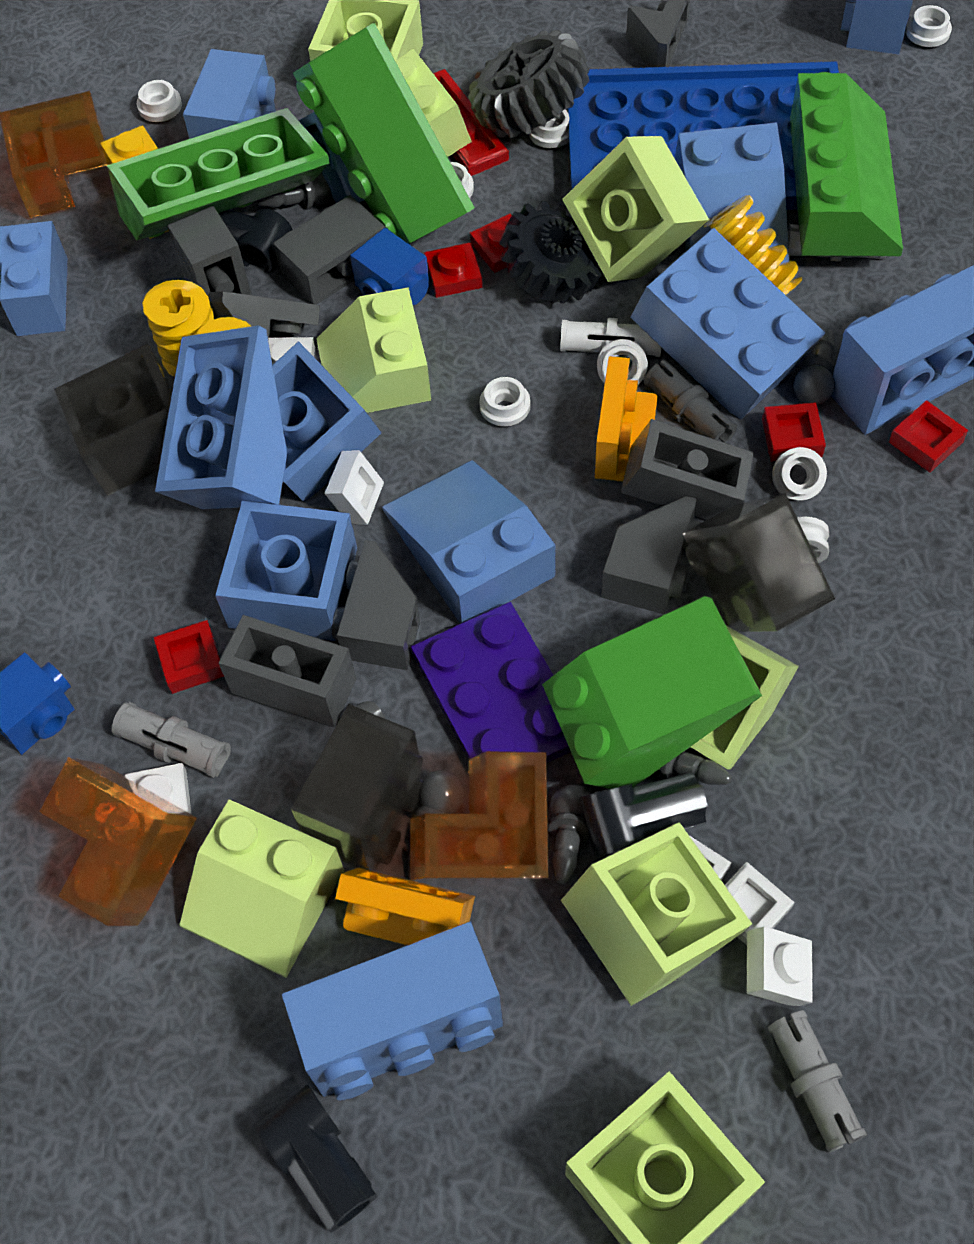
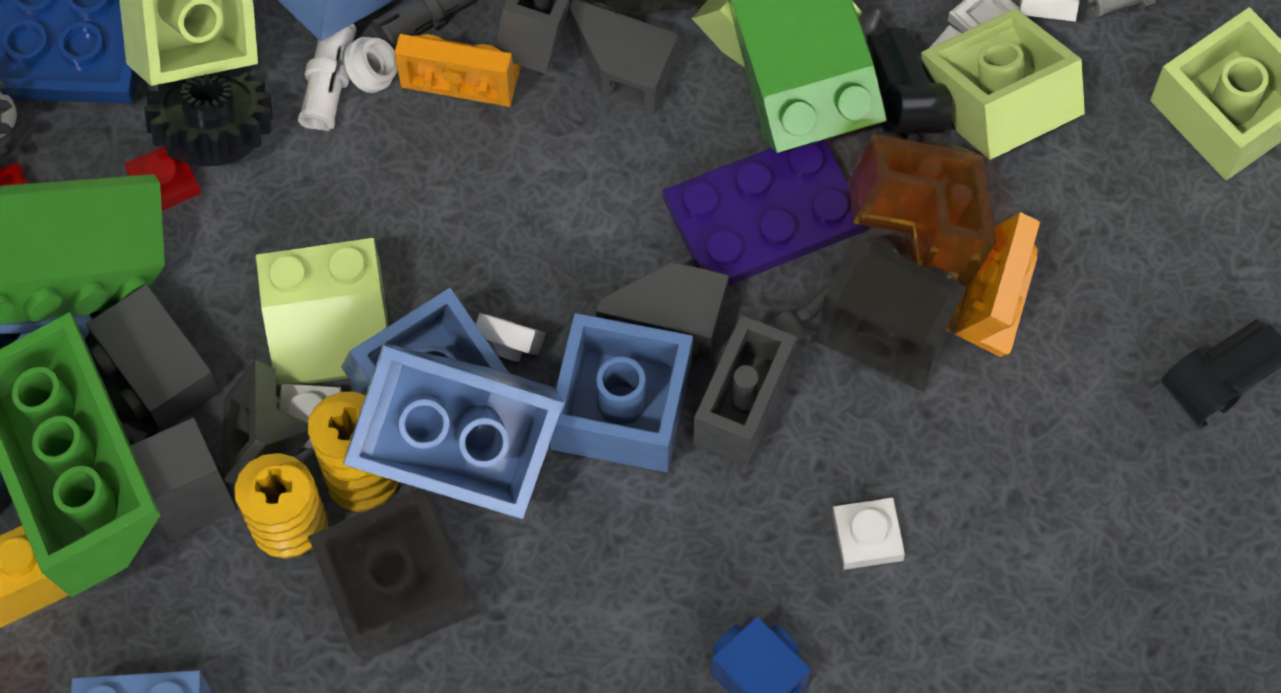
camera: 90 degrees left, 5 degrees up
clear orange brick [39,757,197,926] -> none
light grey pin [112,702,231,778] -> none
red plate [154,620,224,694] -> none
yellowish green slope [180,799,344,978] -> none
medium blue brick [282,921,503,1100] -> none
blue brick [350,228,430,305] -> none
medium blue slope [382,460,556,624] -> none
red plate [424,242,483,298] -> none
white plate [479,377,530,426] -> none

